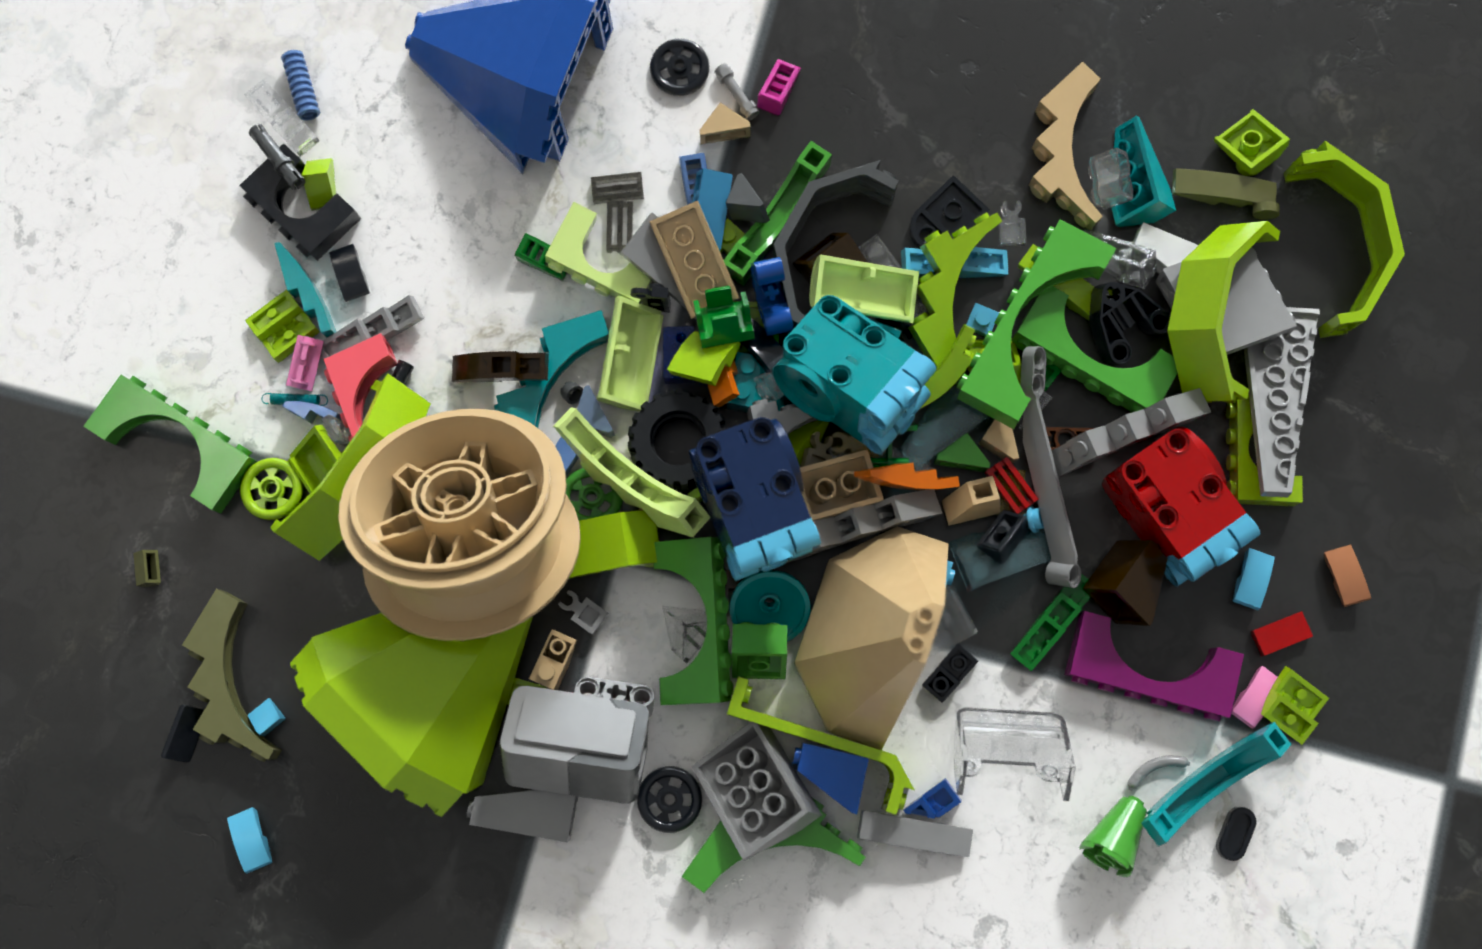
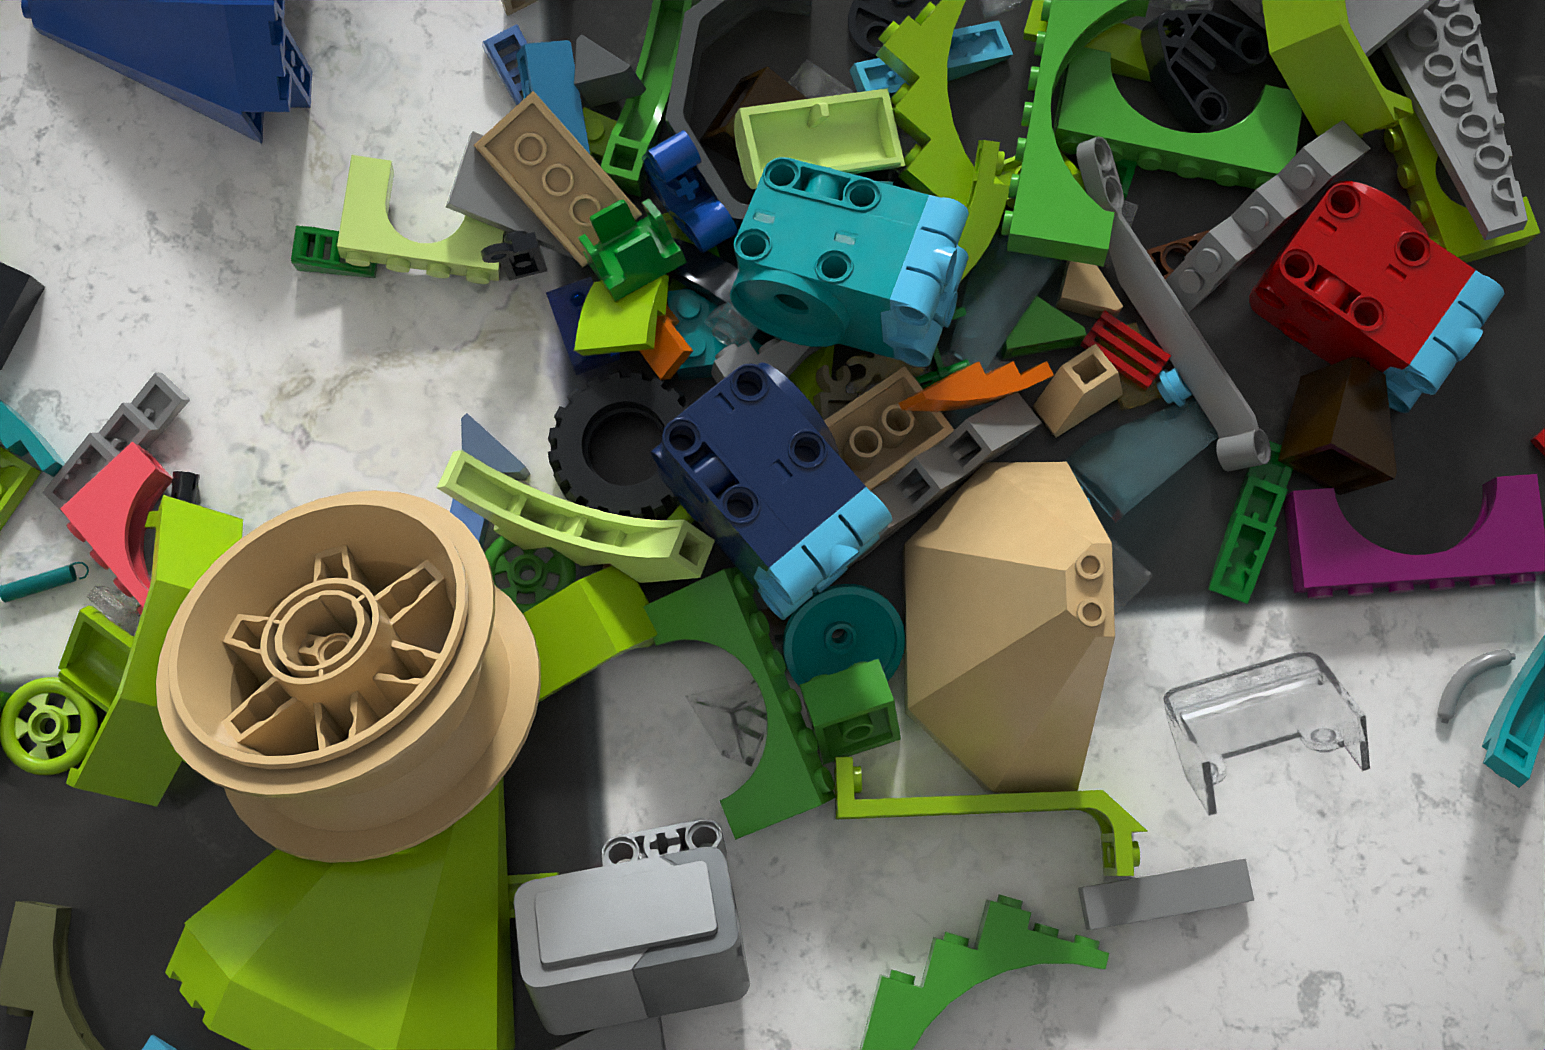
camera: 20 degrees left, 0 degrees up
medium blue slope [282,401,343,428] -> none
bright pink hinge [286,335,324,391] -> none
black slope [329,244,370,302] -> none
dark brown slope [452,351,549,382] -> none
teal arch [494,310,609,428] -> none
tan slope [529,629,577,690] -> none
light grey plate [559,590,609,635] -> none
dark grey hinge [560,381,583,404] -> none
clear smoke tile [591,172,644,204] -> none
yellowish green container [597,296,664,411] -> none
clear smoke tile [606,201,633,253] -> none
black plate [637,766,702,833] -> none
light grey slope [691,722,822,860] -> none
blue slope [792,743,869,814] -> none
blue slope [903,778,962,819] -> none
black slope [922,643,978,703] -> none
medium azure plate [966,303,999,337] -> none
black slope [976,510,1029,565] -> none
bright green cone [1079,795,1147,877] -> none
medium azure slope [1233,548,1275,611] -> none

